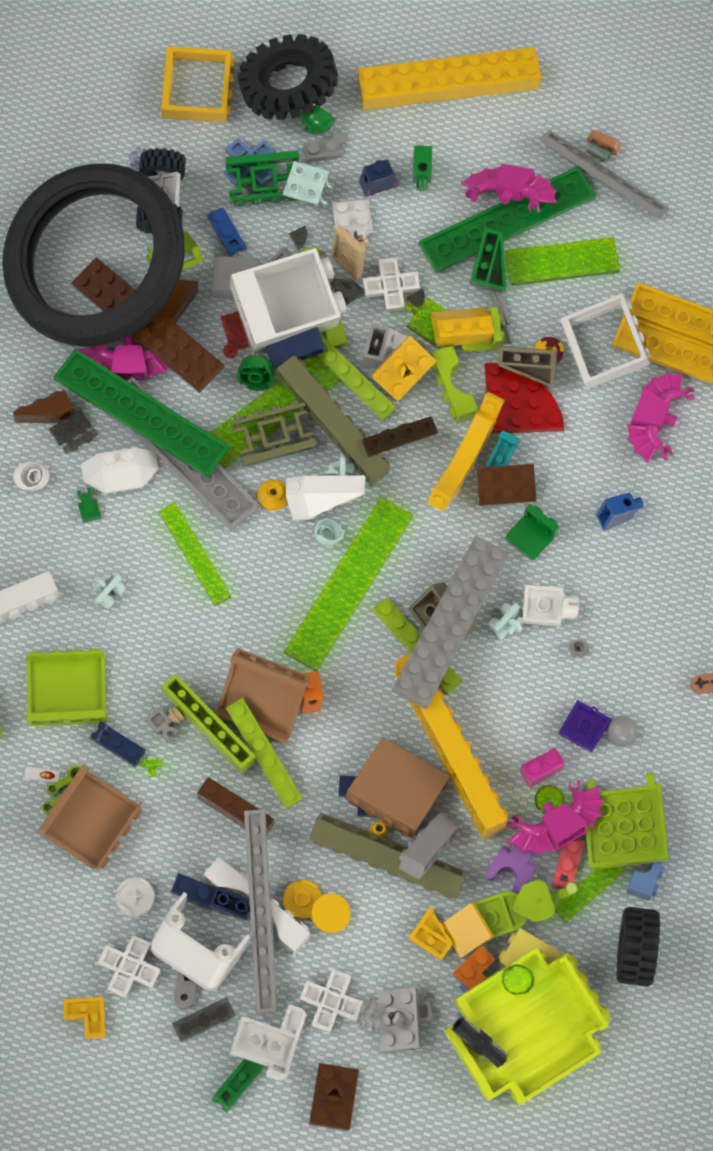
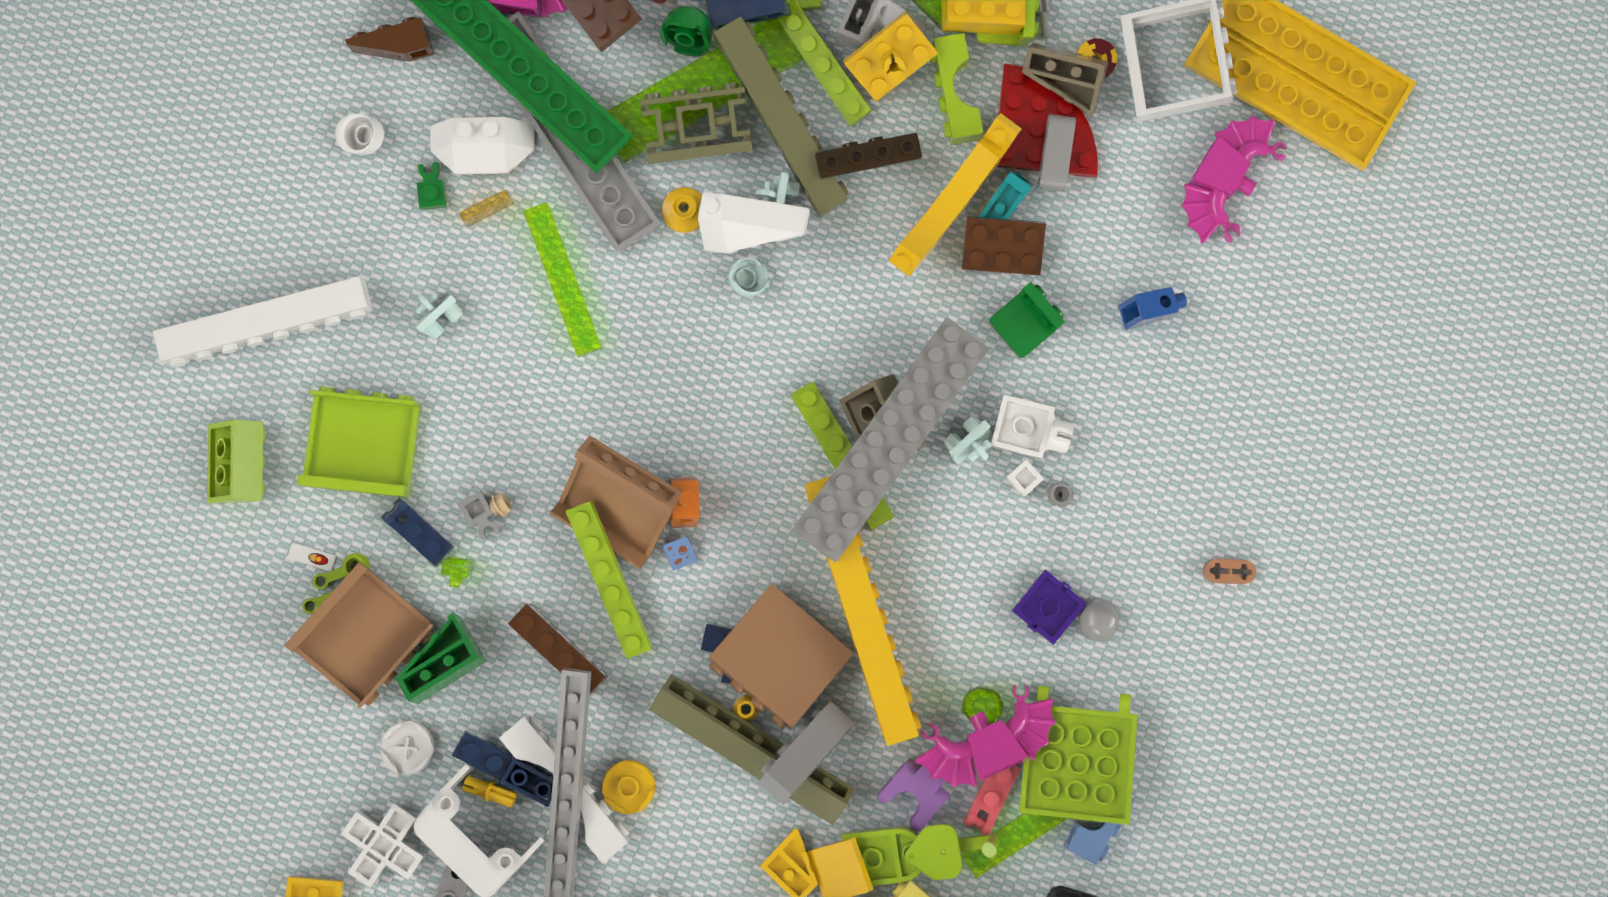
camera: 10 degrees right, 15 degrees up
clear smoke plate [49,410,98,454] -> none
lime brick [161,674,256,775] -> none
clear neon green plate [284,497,414,672] -> none
yellow tile [311,893,351,933] -> none
dark pink brick [520,748,565,788] -> none
none -> green wedge [395,612,487,704]
none -> clear yellow tile [459,190,514,227]
none -> yellow axle [462,775,517,807]
none -> medium blue slope [662,536,698,571]
none -> white plate [1006,459,1044,497]
none -> light grey beam [1038,114,1076,192]

